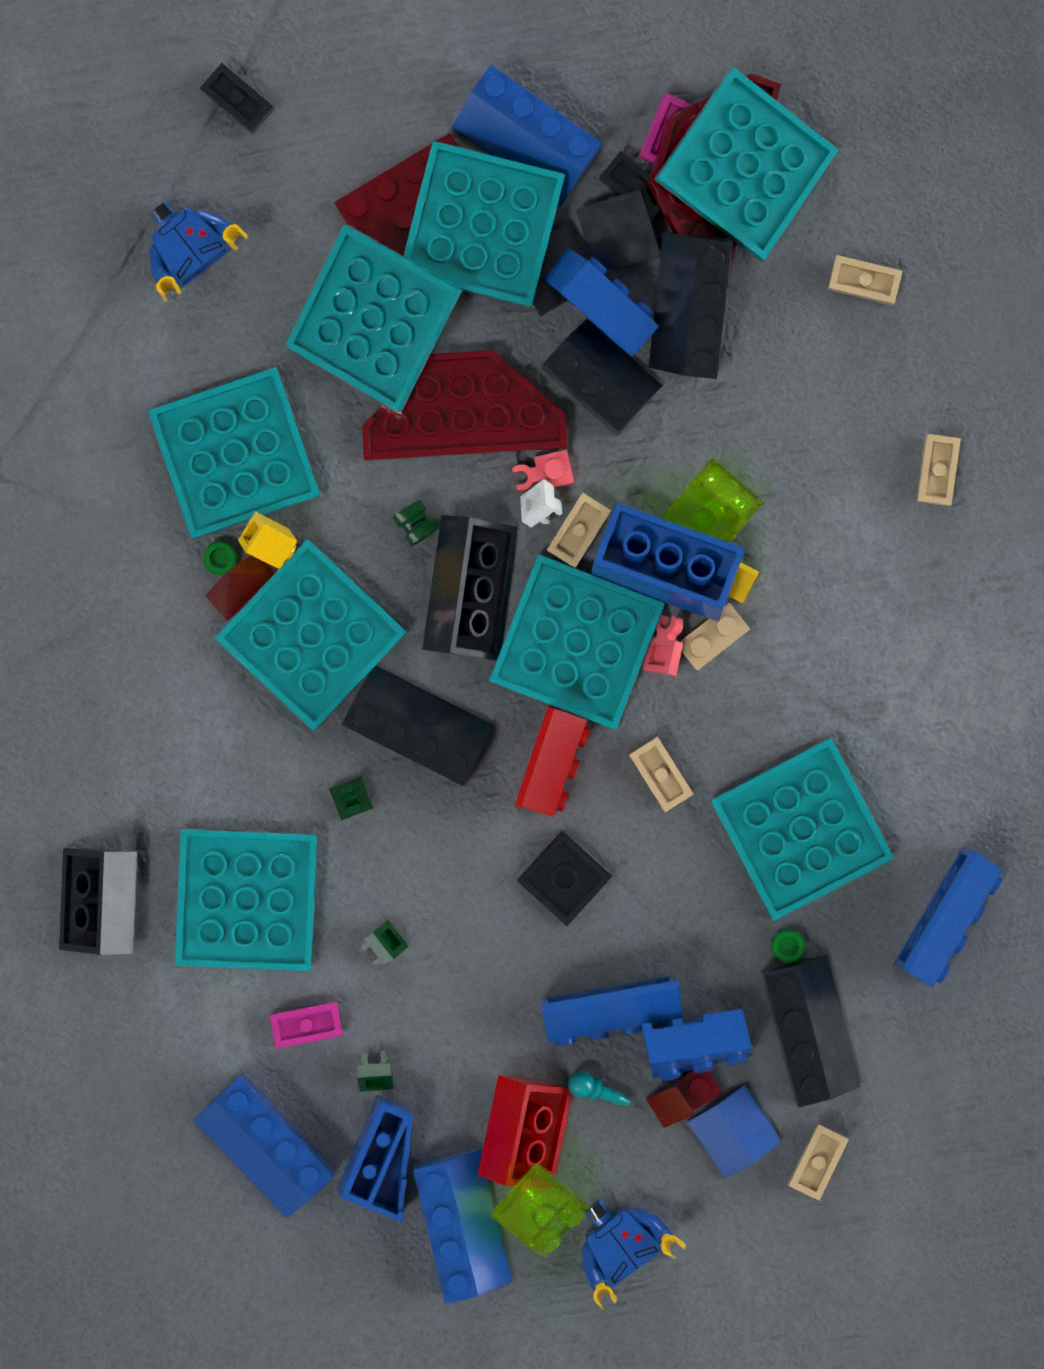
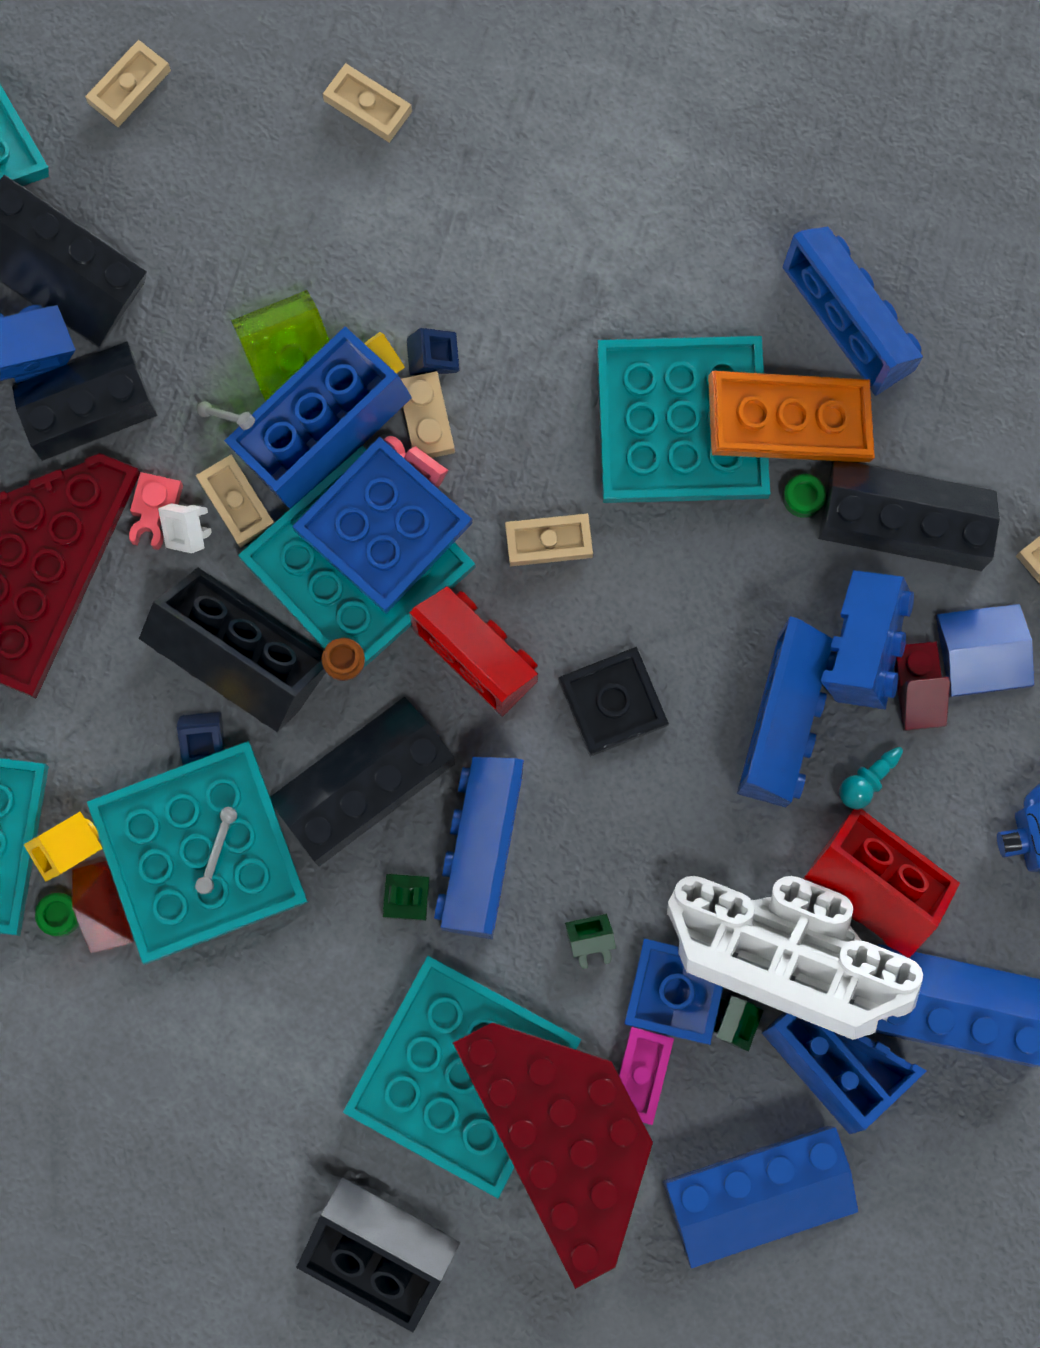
camera: 65 degrees left, 10 degrees down
dark green wheel [393,500,439,547] -> none
clear neon green slope [490,1163,590,1257] -> none
none -> dark blue slope [177,712,225,766]
none -> light grey hinge [195,807,237,894]
none -> light grey hinge [197,401,255,430]
none -> blue plate [292,436,472,614]
none -> dark orange plate [322,638,365,681]
none -> dark blue slope [407,328,460,376]
none -> blue slope [434,757,524,940]
none -> dark red plate [453,1022,653,1289]
none -> blue slope [625,939,723,1045]
none -> white connector [667,876,923,1040]
none -> orange tile [708,371,875,462]

